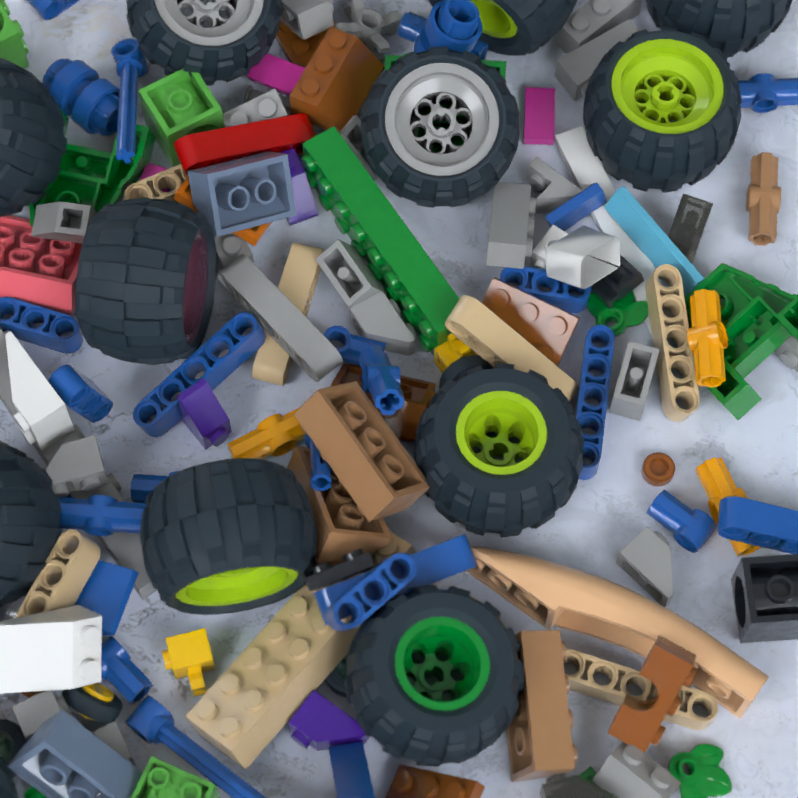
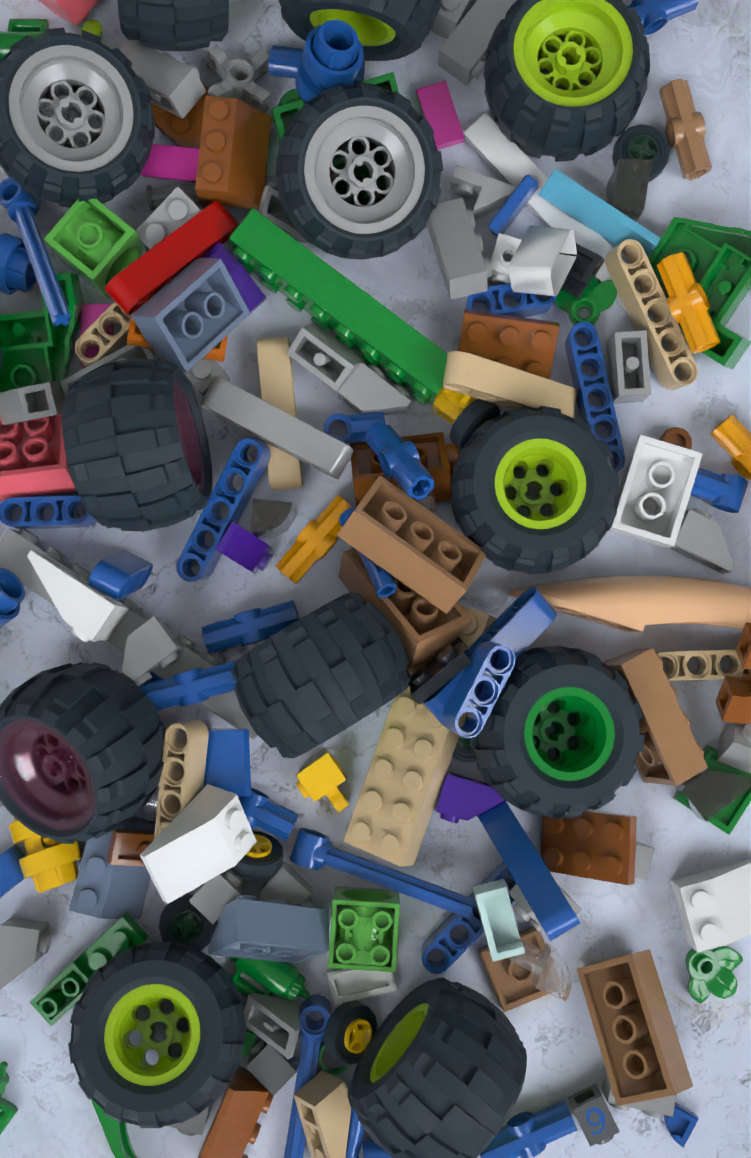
camera: 15 degrees left, 20 degrees up
none -> clear smoke brick [250,499,297,538]
none -> white slope [609,434,703,549]
none -> black wheel [612,124,670,184]

